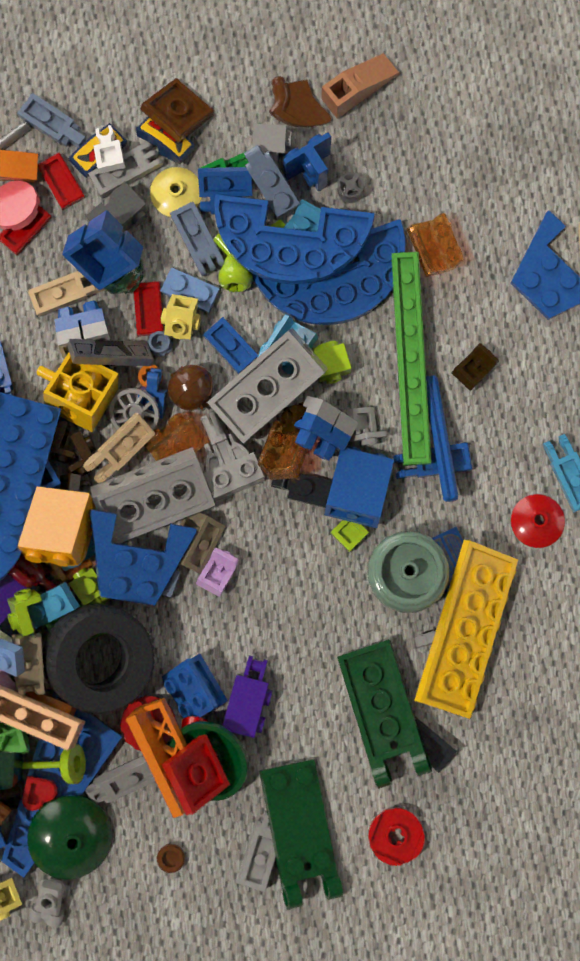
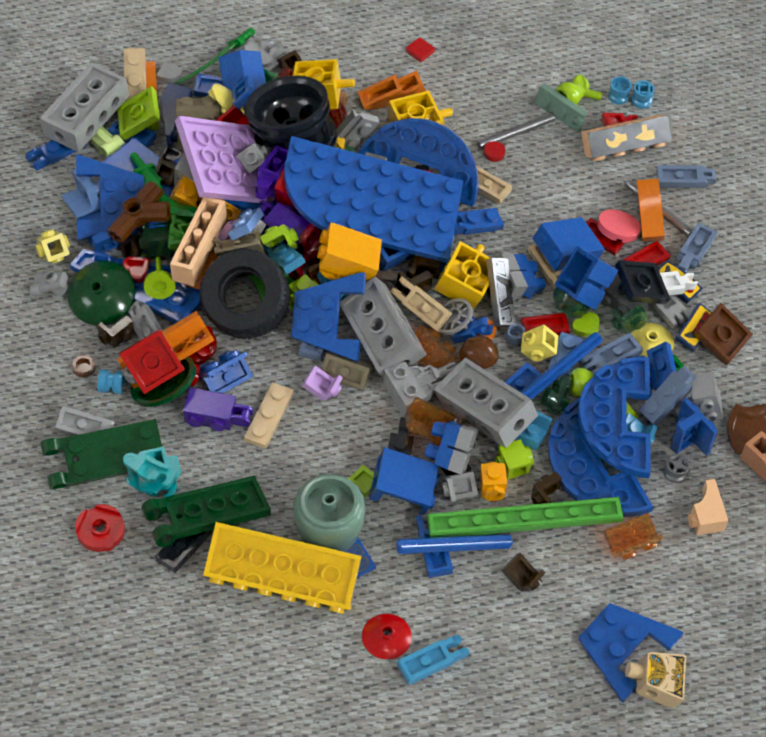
camera: 80 degrees right, 25 degrees down
none -> dark brown bracket [97,315,135,348]
none -> dark azure wheel [97,369,125,395]
none -> teal piece [123,446,182,497]
none -> tan plate [244,382,294,449]
none -> light orange brick [479,462,507,502]
none -> blue axle [521,332,603,400]
none -> dark brown bracket [531,471,562,504]
none -> blue brick [532,217,605,271]
none -> clear green plate [540,376,573,415]
none -> lime tile [572,312,599,337]
none -> clear green bracket [611,304,649,334]
none -> black hinge [615,260,671,304]
none -> light nougat arch [688,479,728,535]

